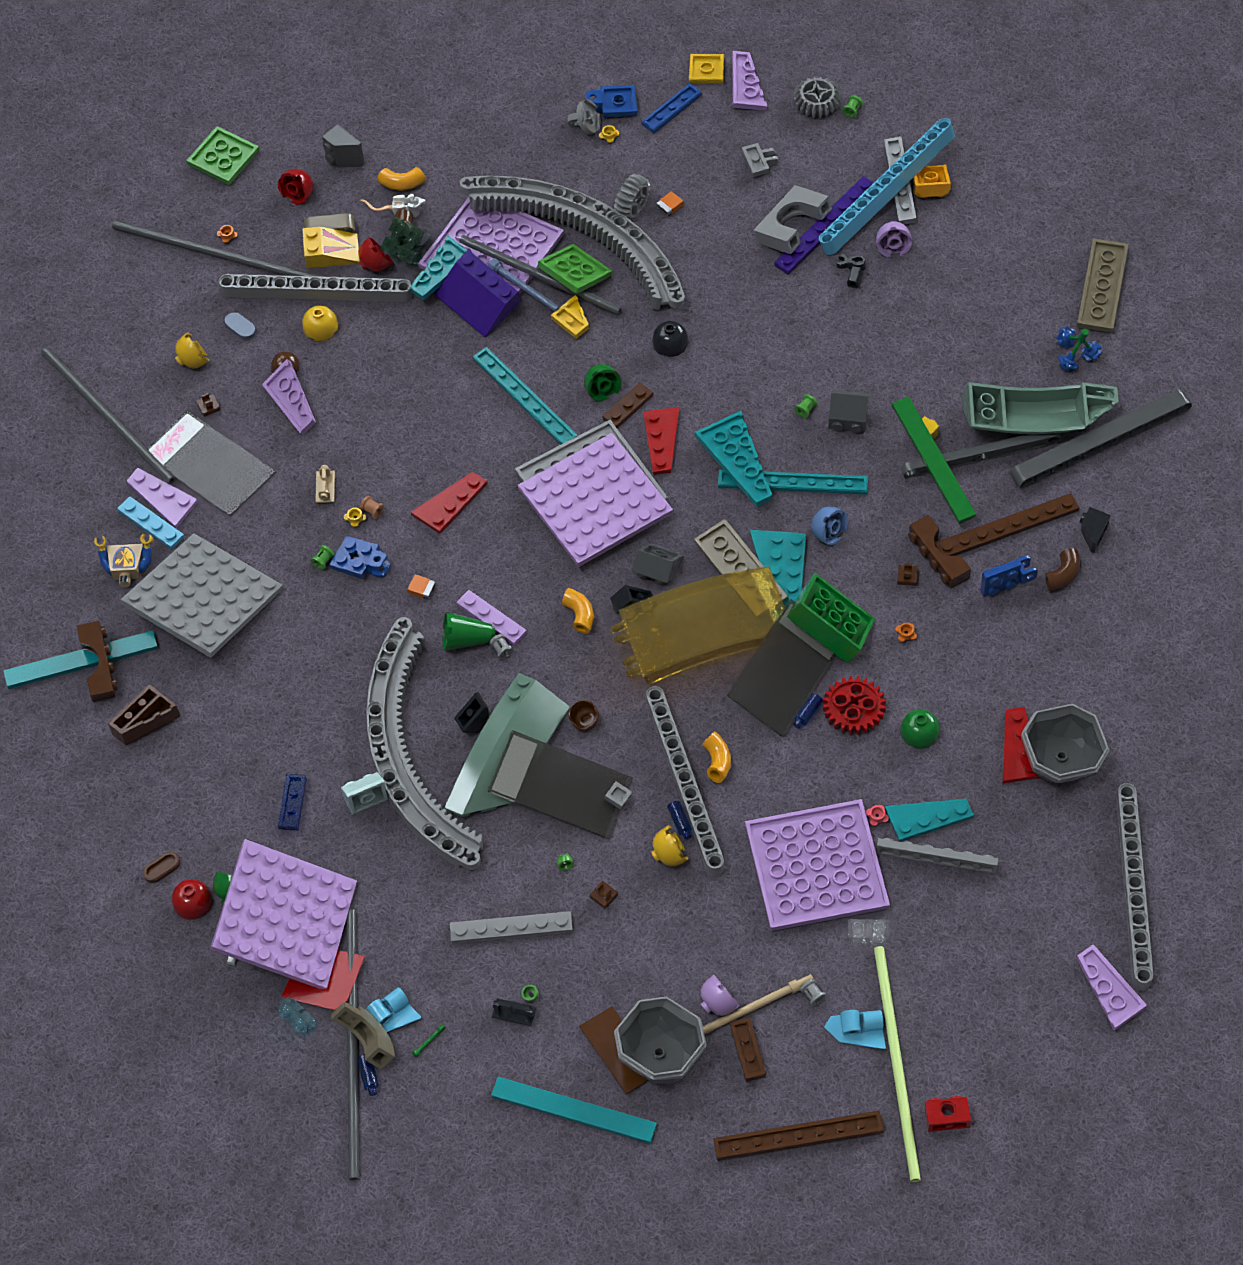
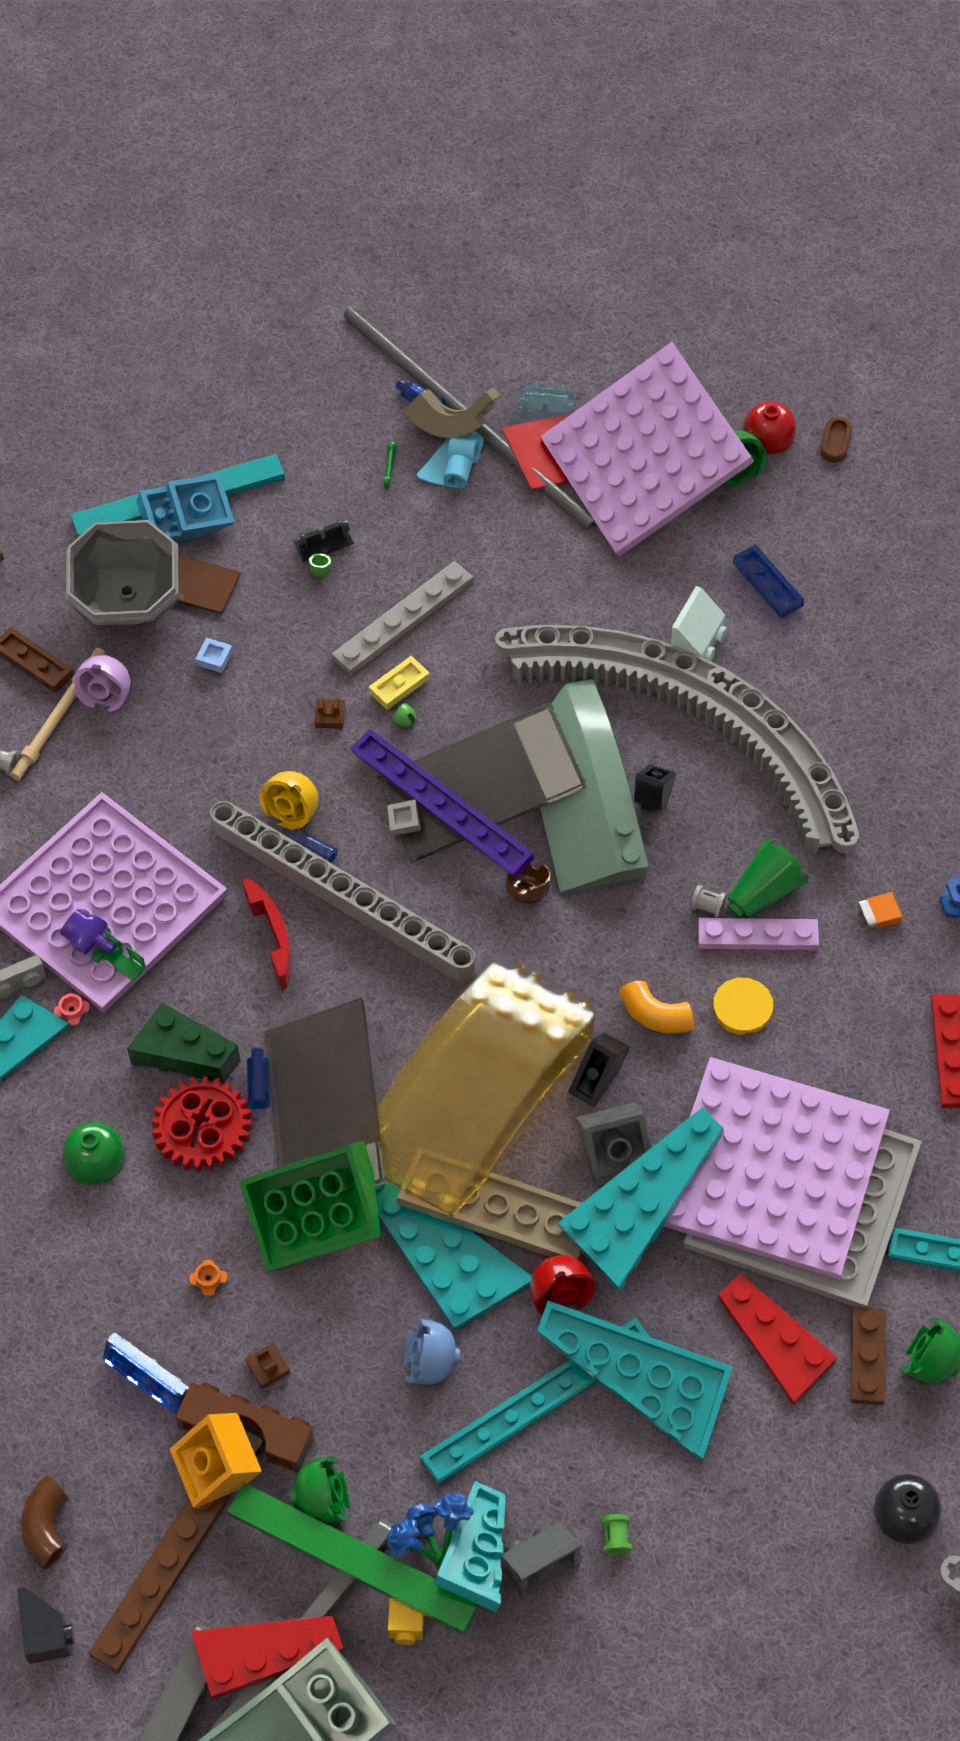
camera: 140 degrees right, 0 degrees up
light orange cylinder [702,731,731,783] -> none
blue plate [980,555,1038,597] -> none
none -> dark purple piece [60,909,117,955]
none -> green piece [91,930,146,981]
none -> clear blue plate [102,1333,189,1414]
none -> dark green wedge [127,1003,241,1084]
none -> dark azure slope [136,474,234,543]
none -> light orange slope [170,1413,262,1508]
none -> red wing [191,1616,344,1700]
none -> light blue plate [195,638,233,673]
none -> red slope [242,878,291,990]
none -> green cylinder [291,1455,351,1525]
none -> dark purple plate [350,729,535,879]
none -> light yellow plate [369,656,430,710]
none -> blue plant [387,1493,474,1571]
none -> teal wing [433,1481,505,1612]
none -> red cylinder [530,1255,596,1316]
none -> teal wing [558,1107,724,1293]
none -> yellow tile [713,978,773,1035]

